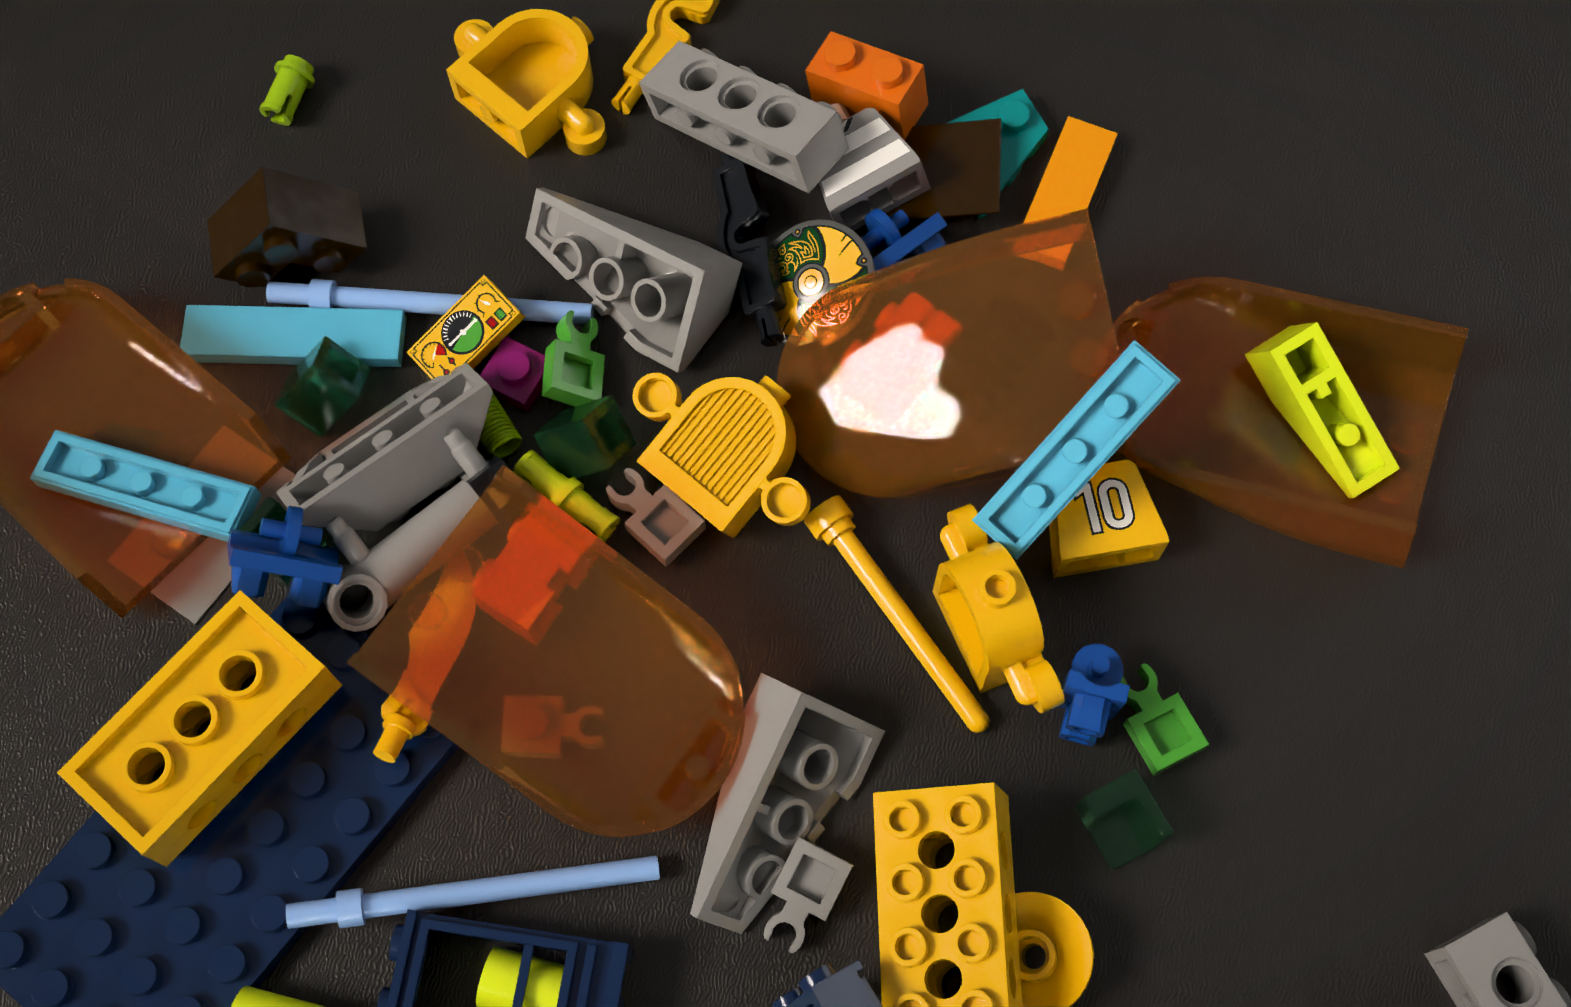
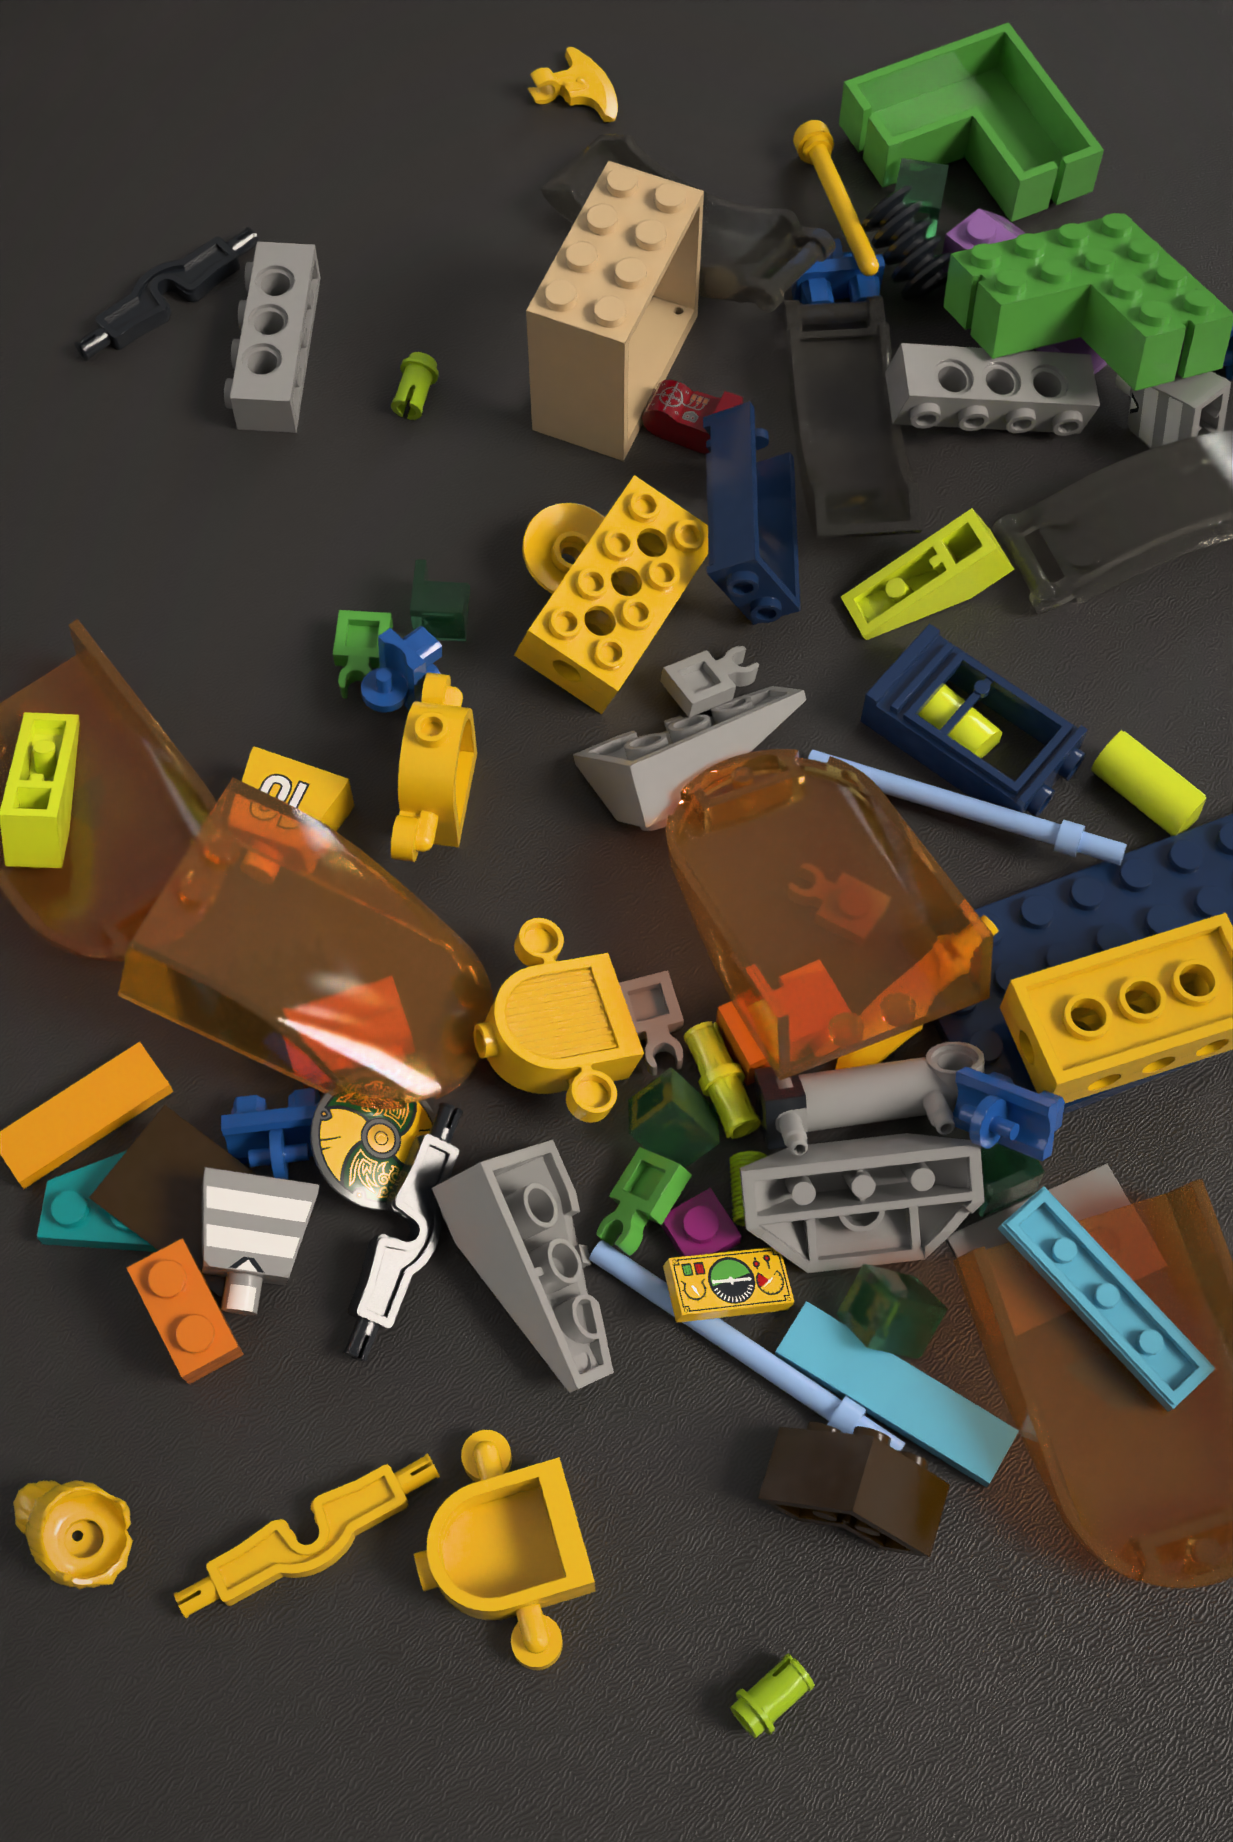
camera: 150 degrees left, 5 degrees down
light grey brick [639,41,849,193] -> none
yellow piece [804,495,990,733] -> none
medium azure tile [972,340,1181,560] -> none

